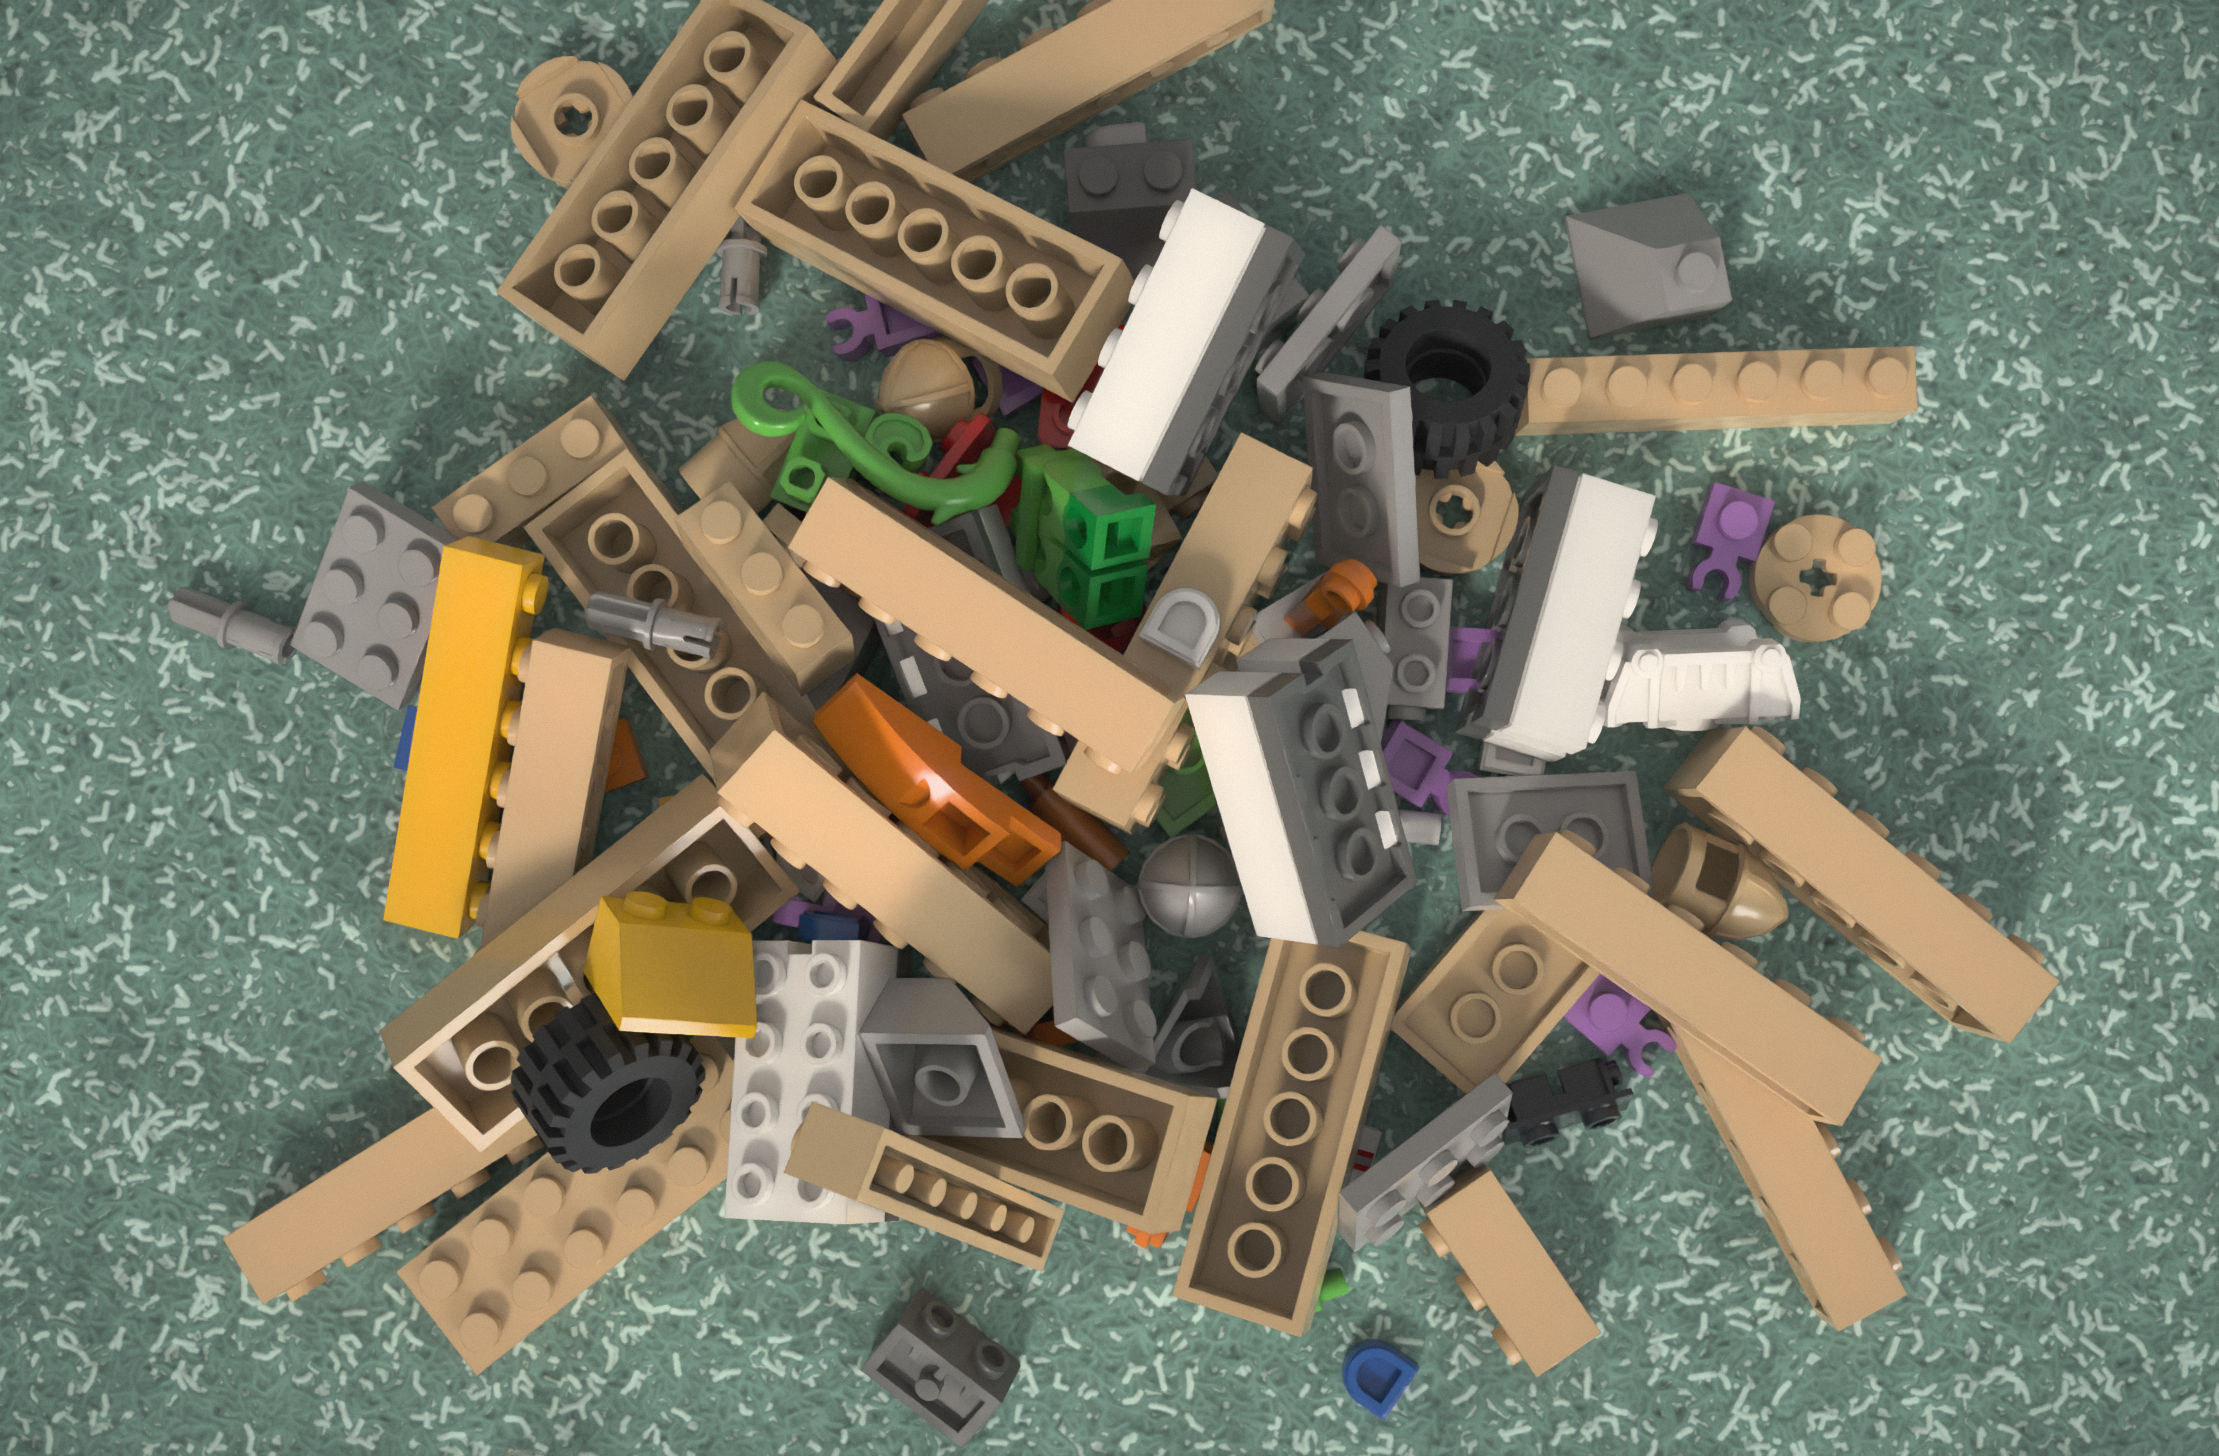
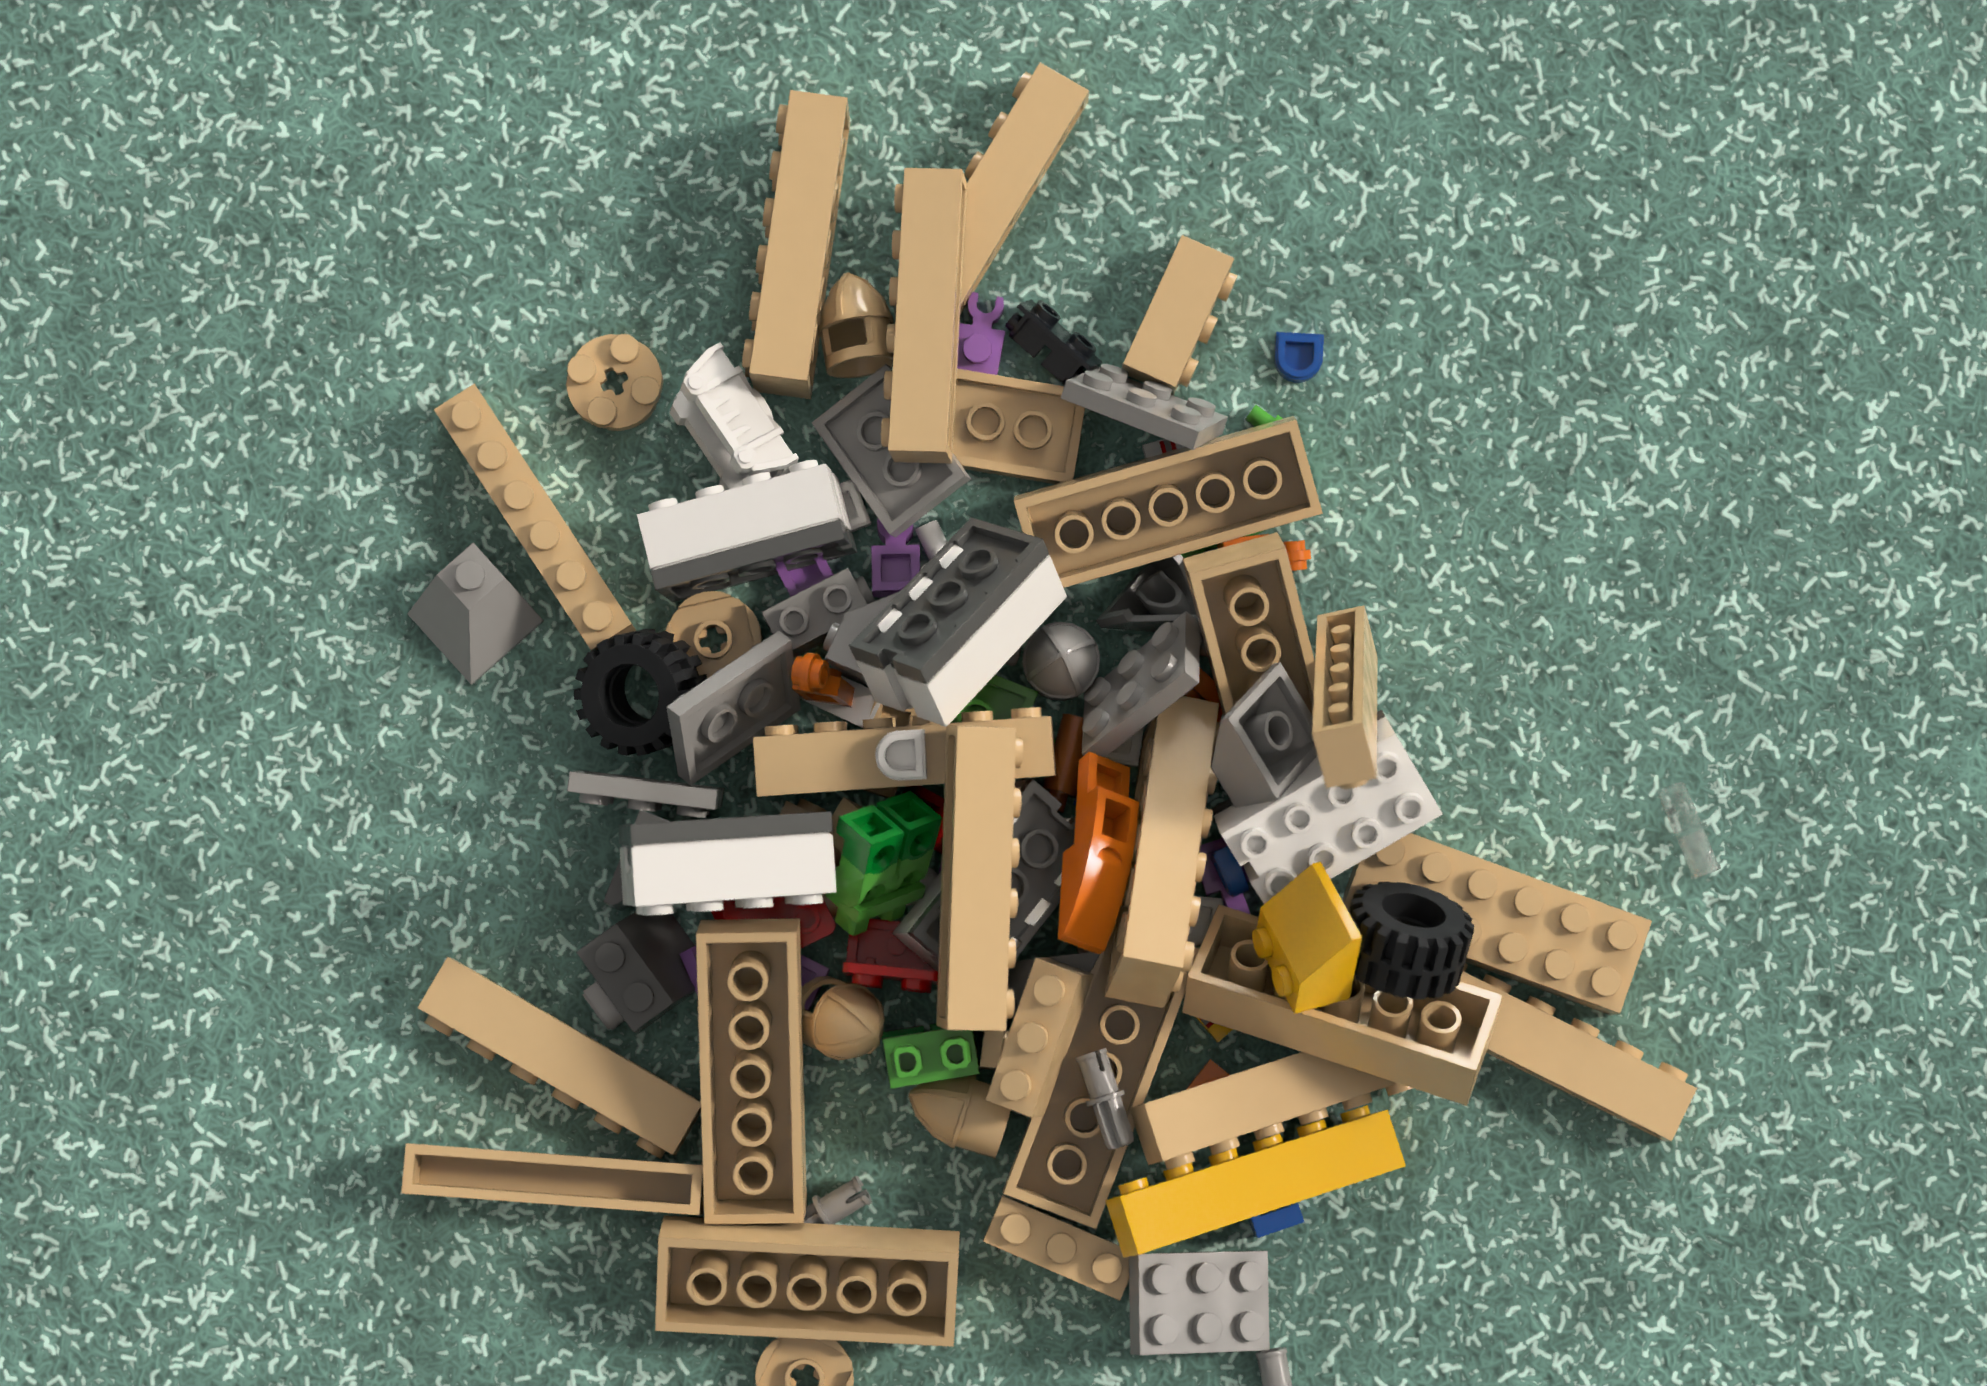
camera: 125 degrees left, 5 degrees down
bright green plant [730,361,1020,526] -> none
medium lavender plate [825,293,944,362] -> none
dark grey bracket [860,1288,1021,1448] -> none
medium lavender plate [1687,482,1775,602] -> none

